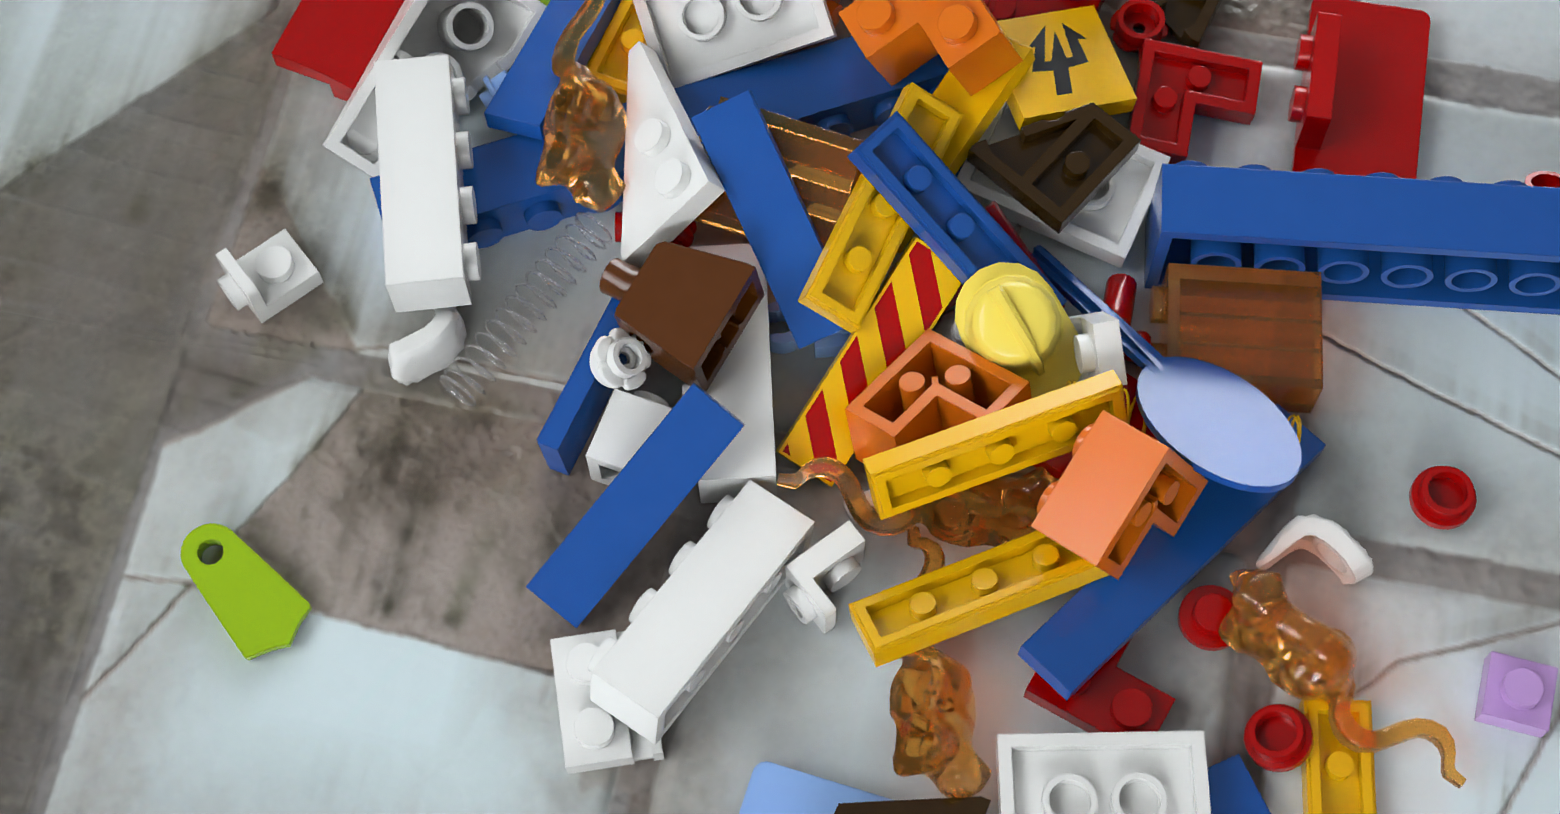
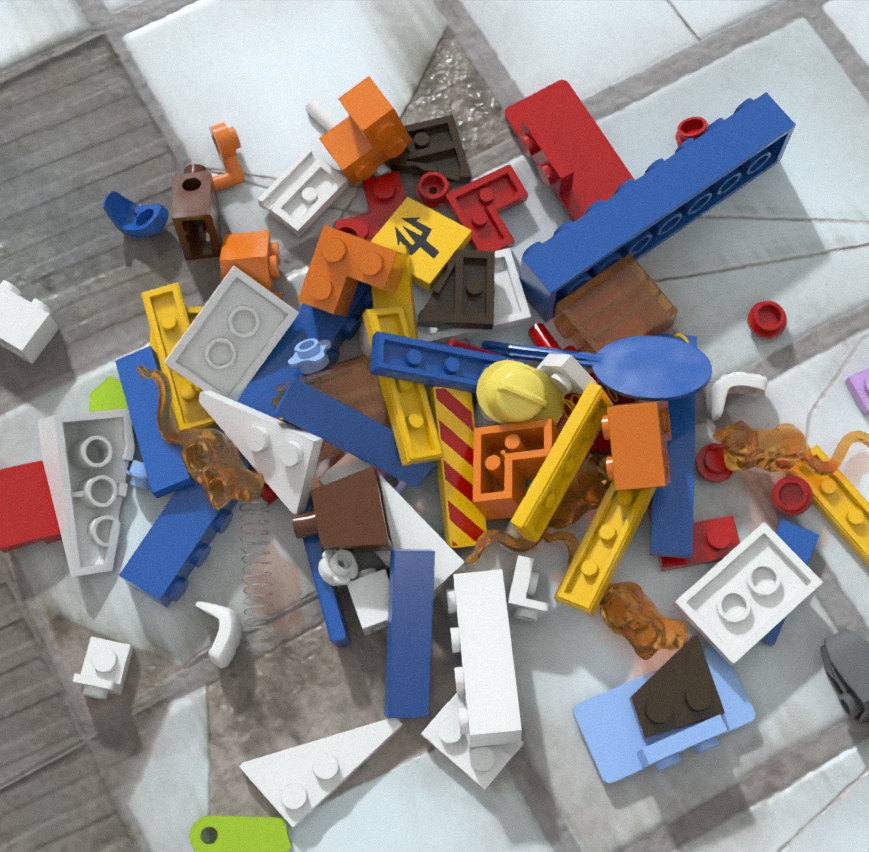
camera: 40 degrees left, 5 degrees up
white brick [374,54,481,313] -> none
none -> white wing [239,718,403,829]
none -> light blue plate [288,338,332,374]

